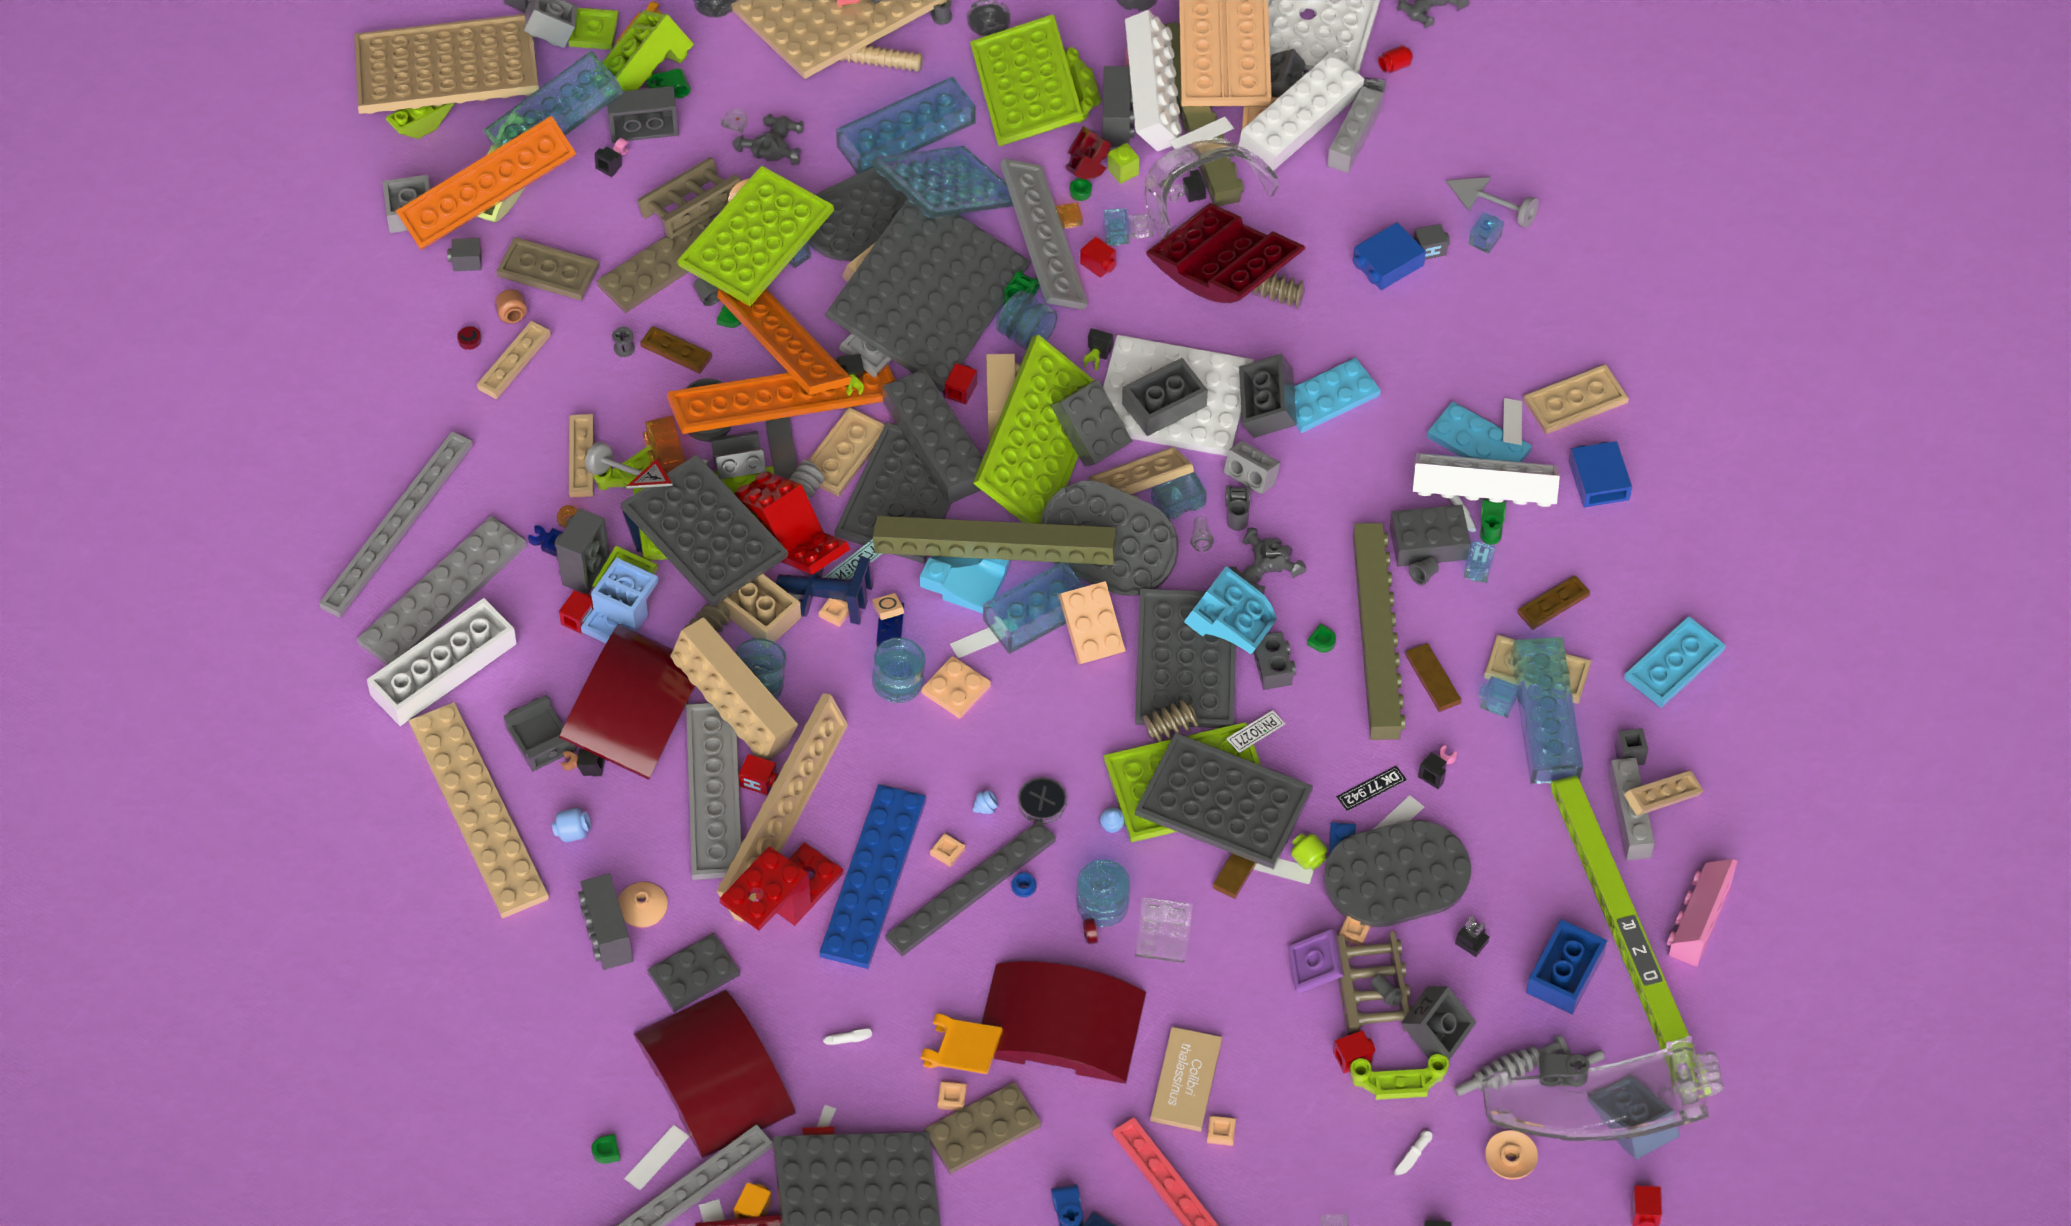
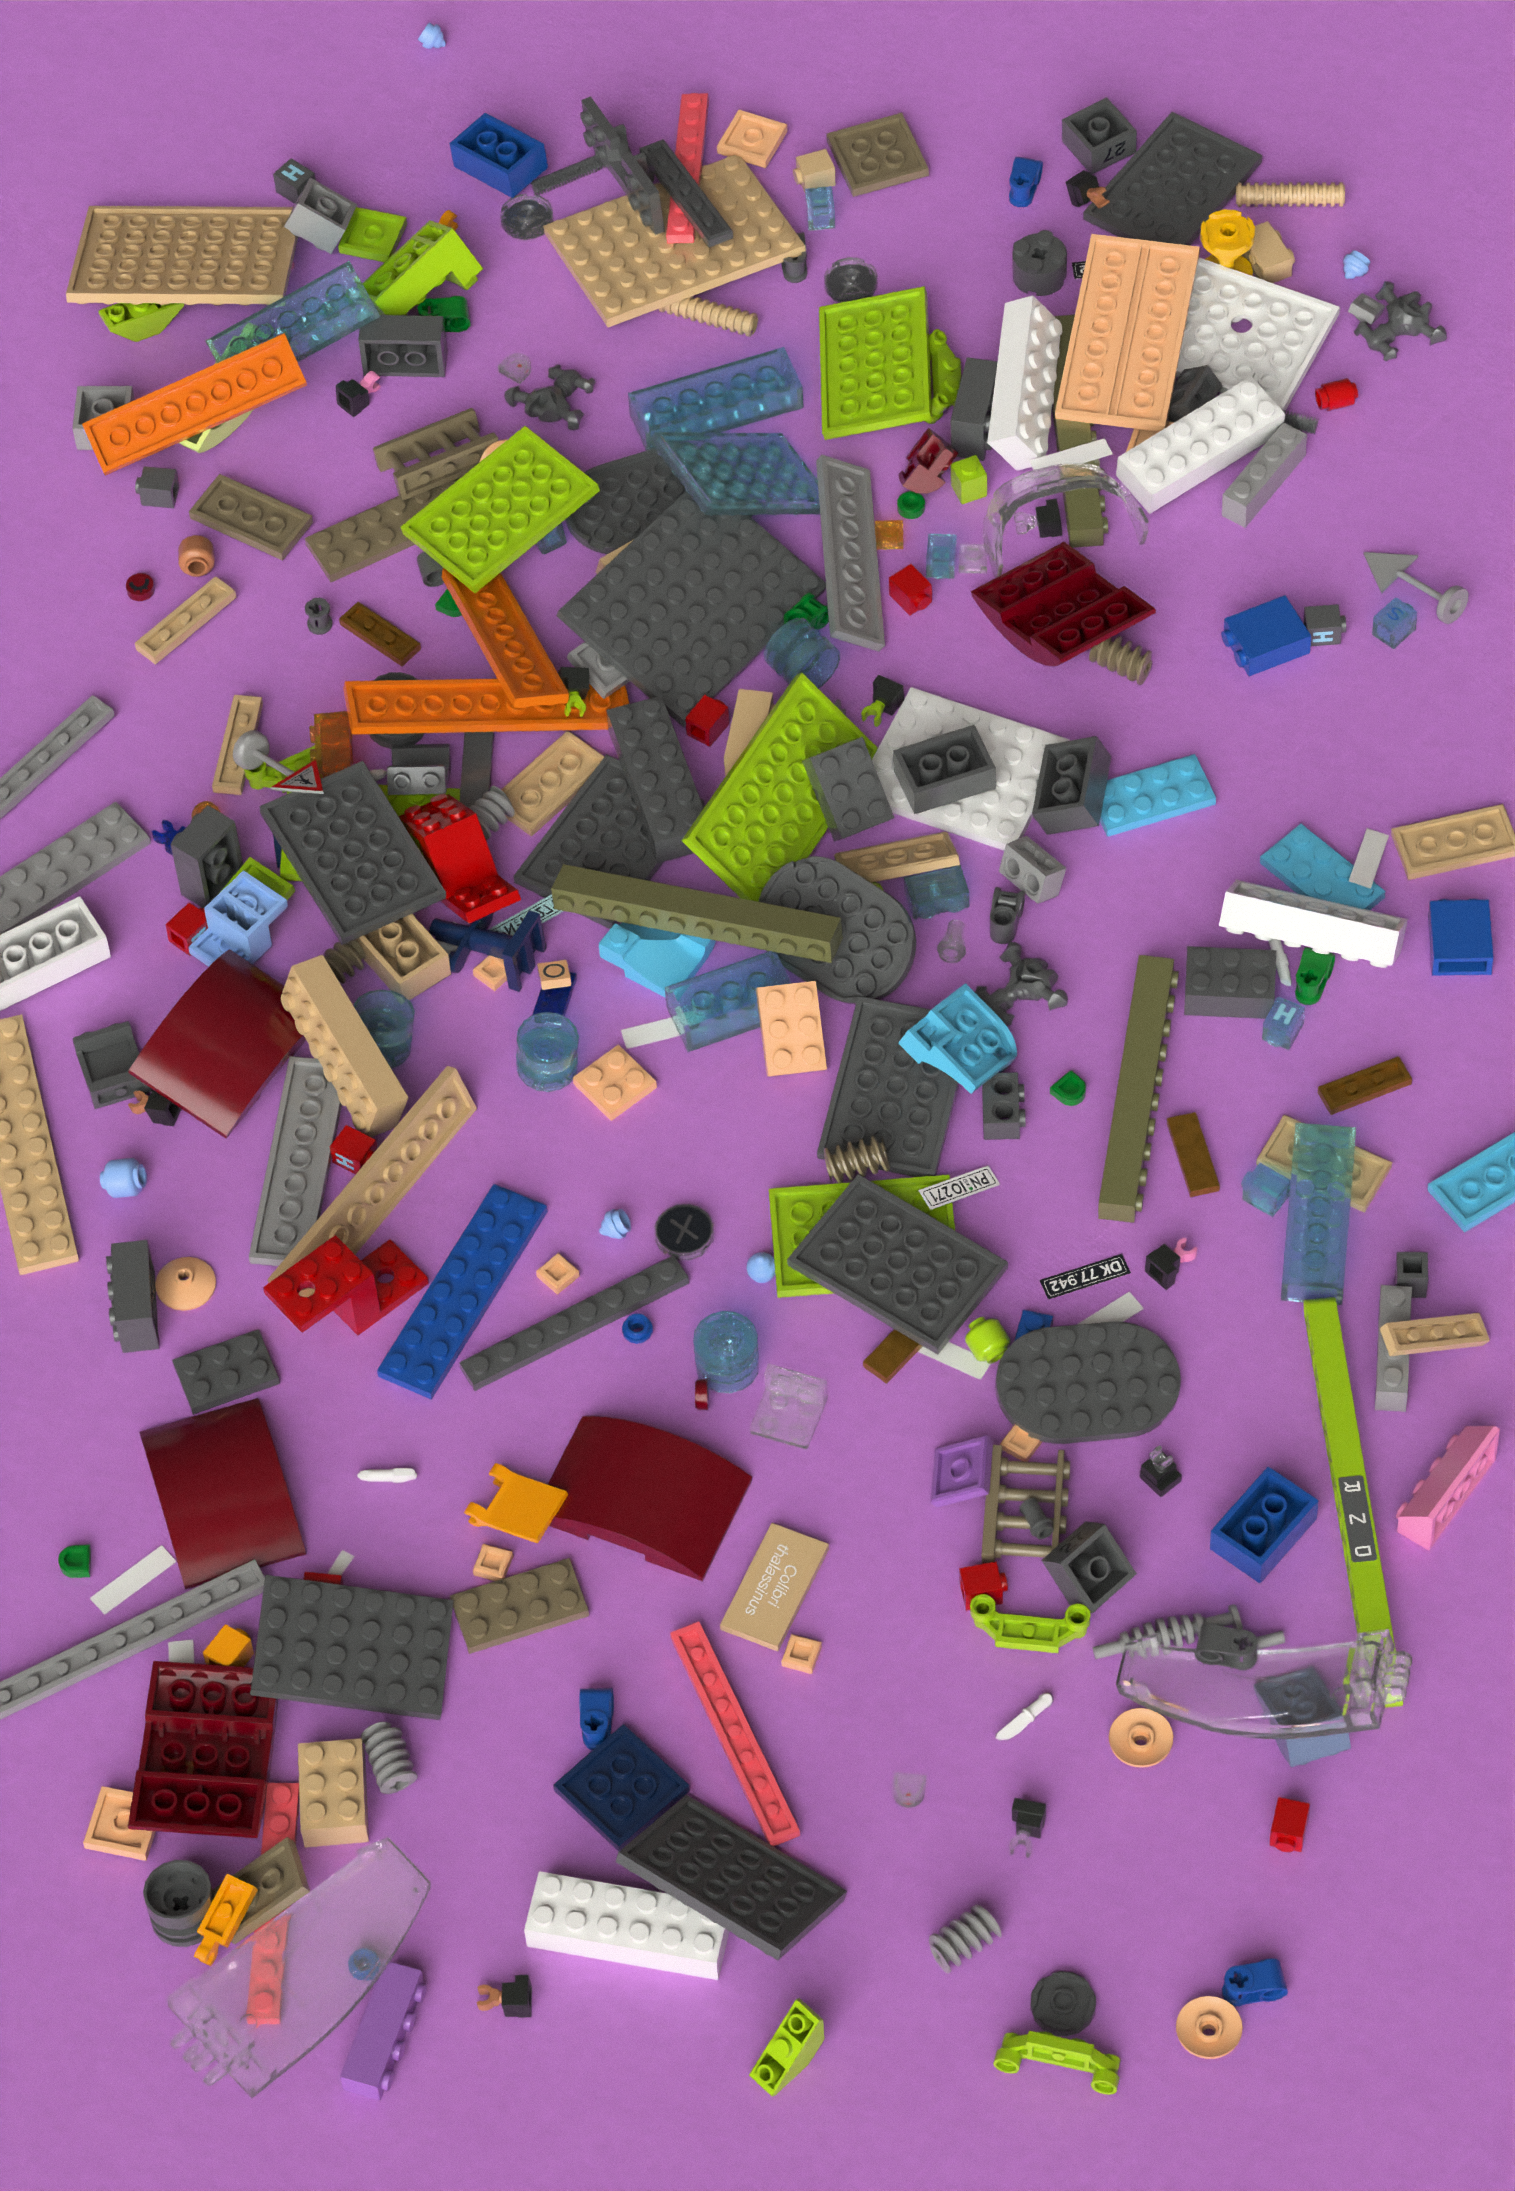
camera: 15 degrees right, 0 degrees up
dark grey piece [1409,557,1439,585] -> none

